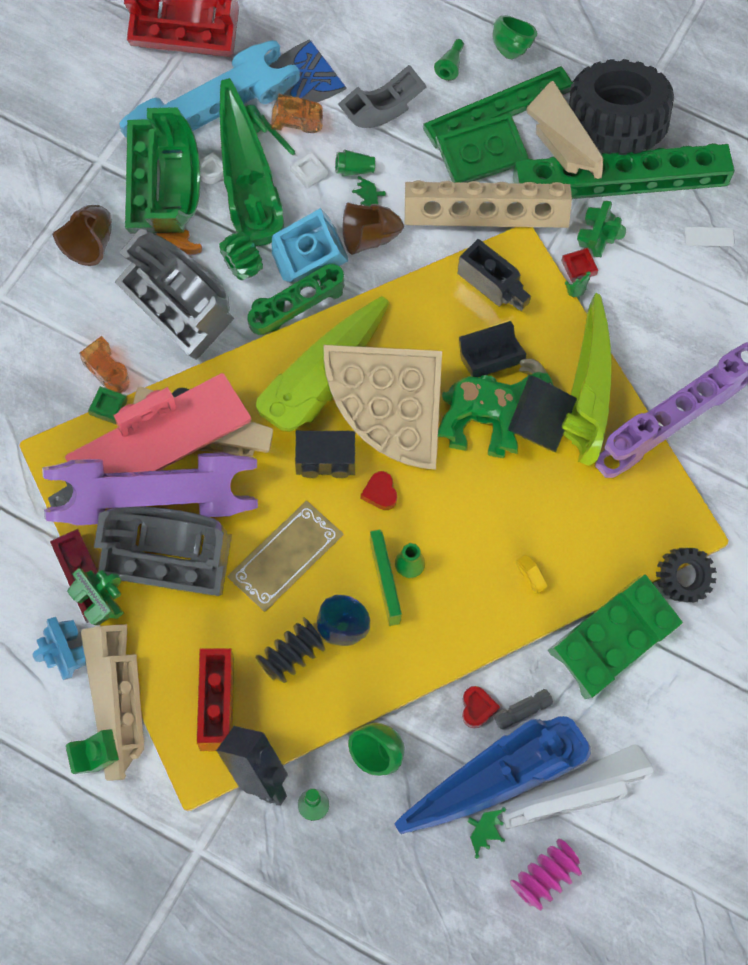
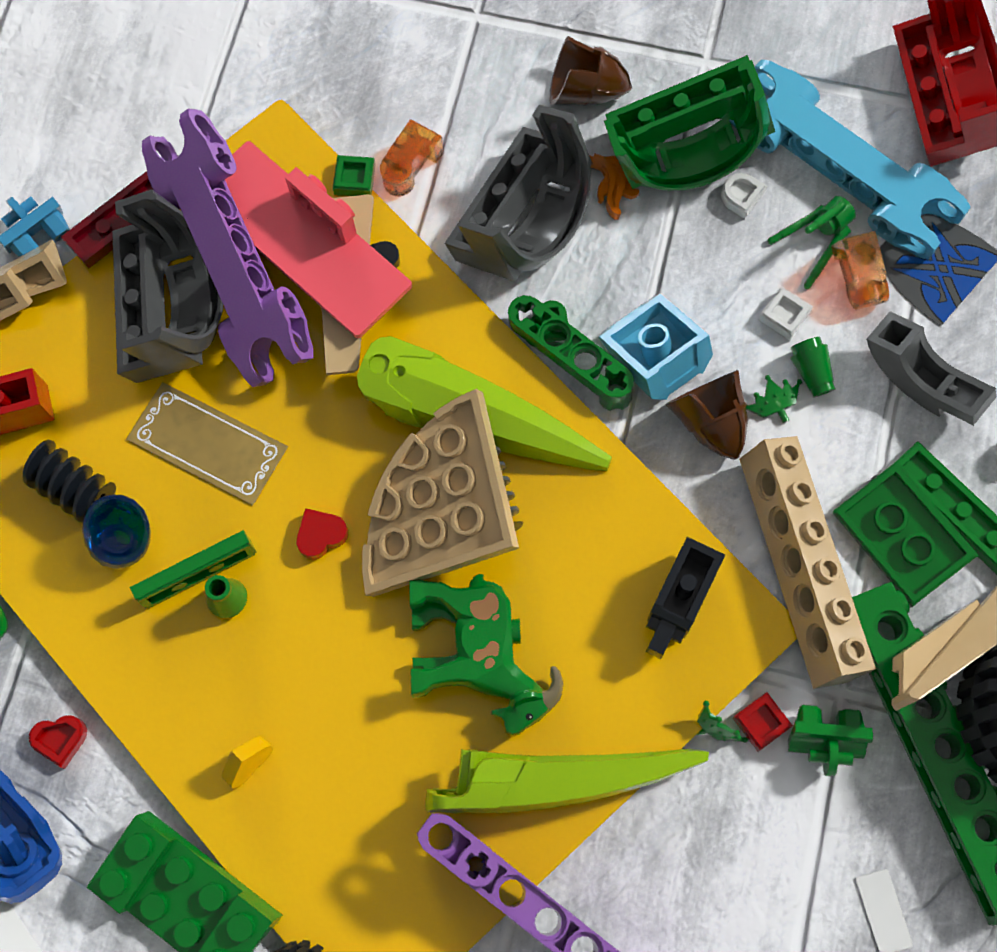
camera: 80 degrees right, 5 degrees up
green hips [67,568,124,625] -> none
green gear [219,231,263,281] -> none
green piece [220,78,285,247] -> none
black brick [295,430,355,478] -> none
black bracket [459,321,526,378] -> none
dark grey axle [494,689,553,729] -> none
black tile [508,375,577,452] -> none

